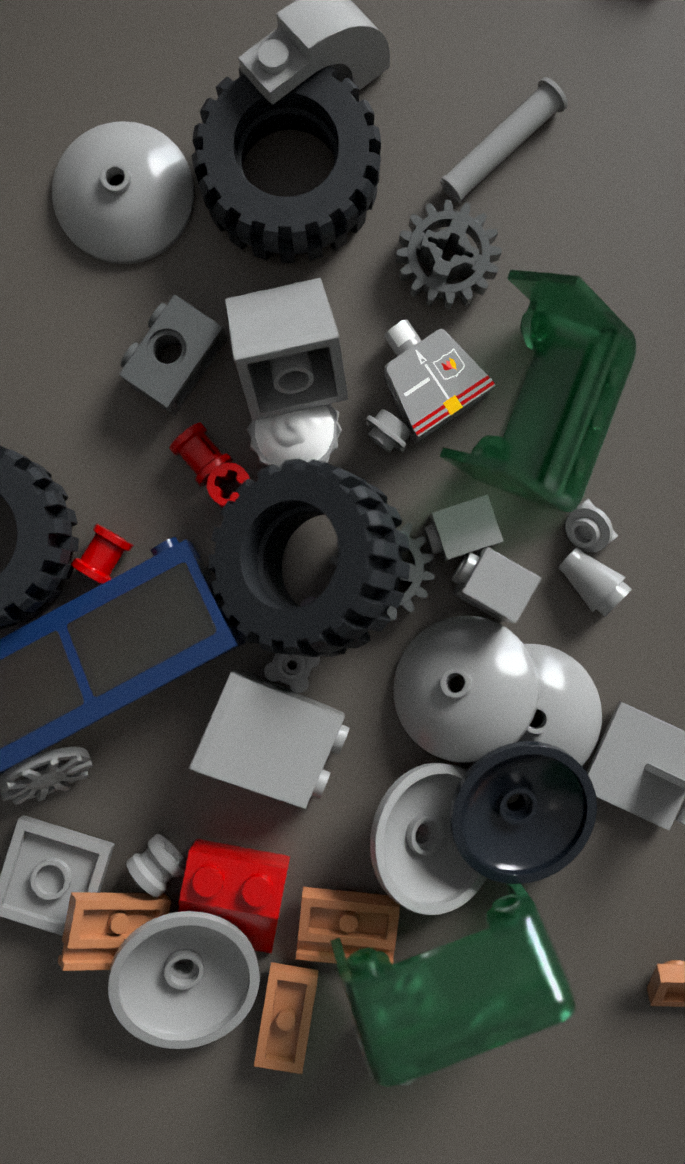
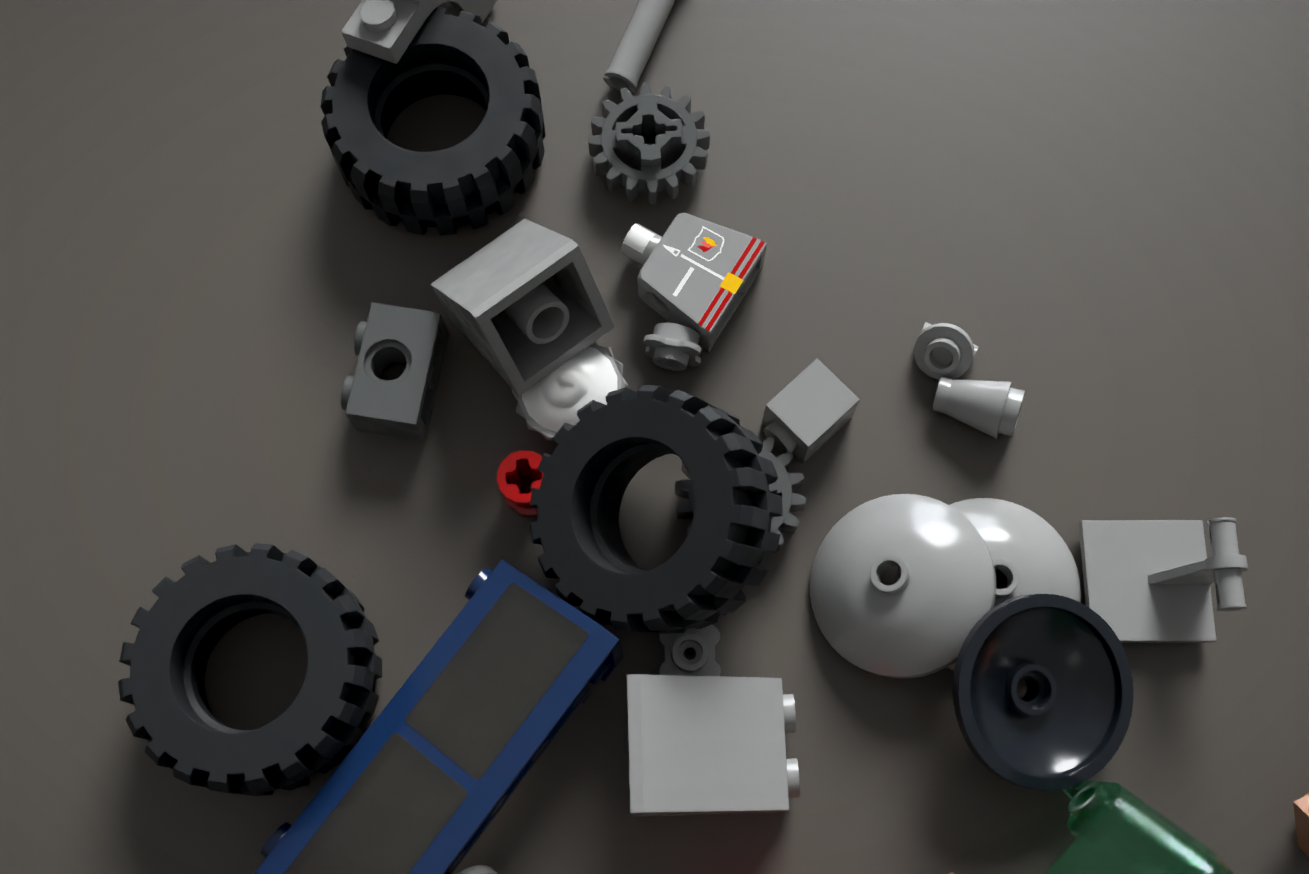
camera: 25 degrees left, 15 degrees down
light grey dish [52,121,195,264] -> none
red bush [71,523,134,584] -> none
red bush [169,422,233,487] -> none
light grey dish [370,763,487,915] -> none
clear green windscreen [439,269,636,512] -> none
light grey brick [451,547,542,623] -> none

